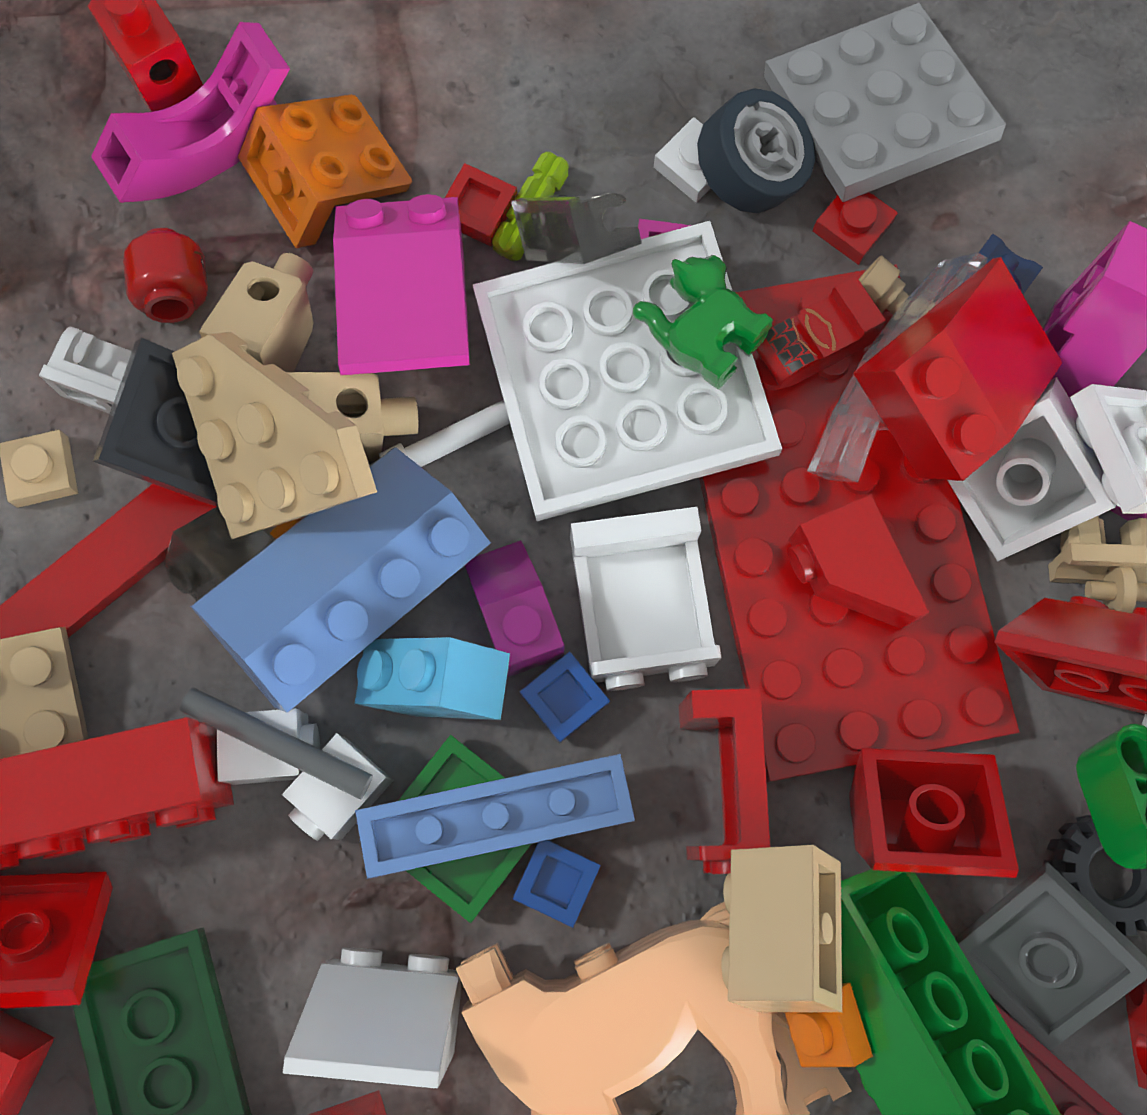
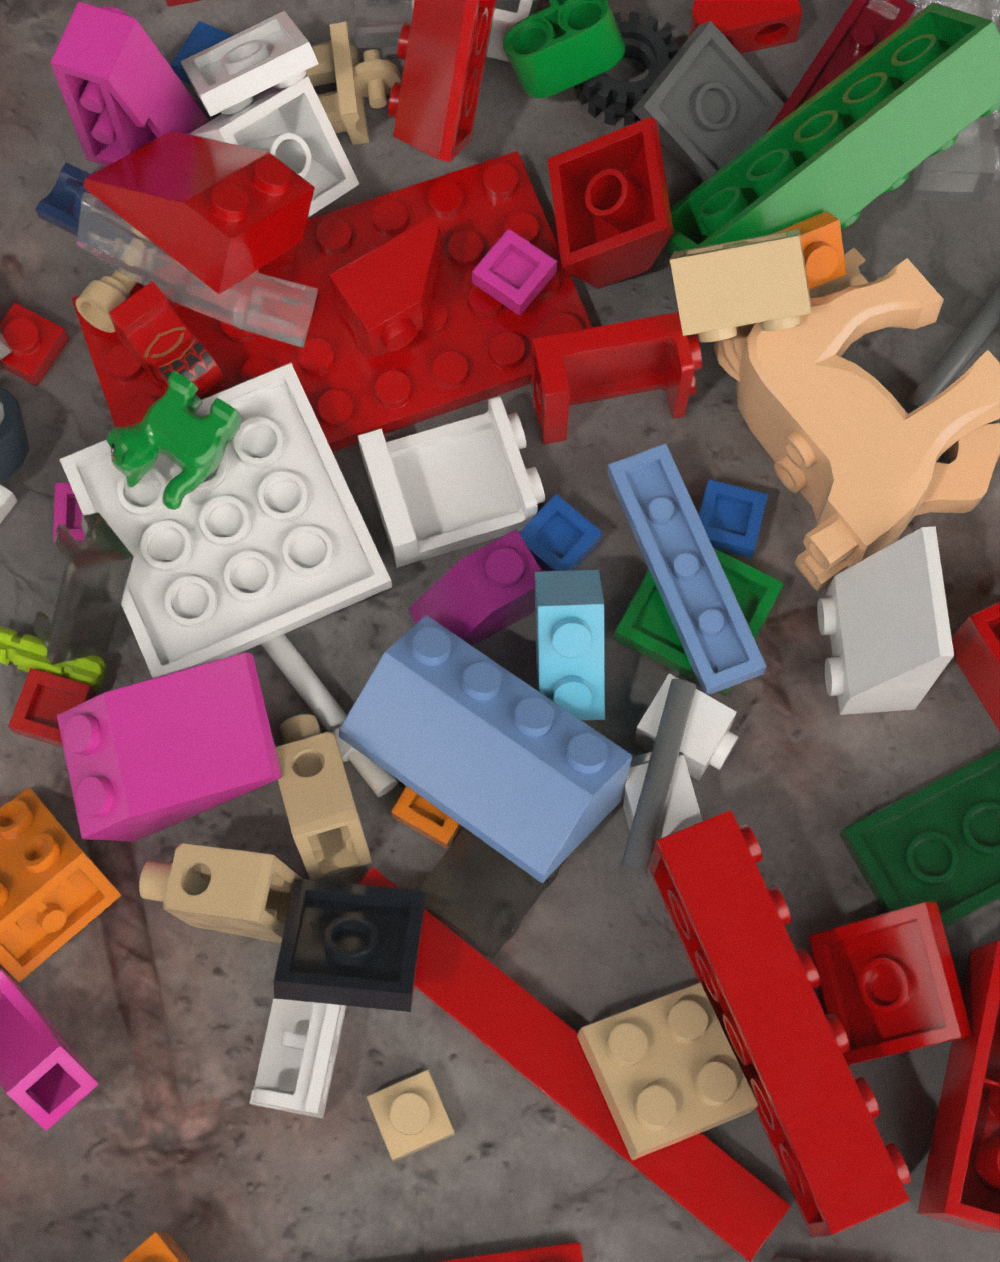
camera: 95 degrees left, 5 degrees down
red head [123,228,208,323] -> none
tan plate [172,331,377,539] -> none
none -> dark pink plate [472,229,557,316]

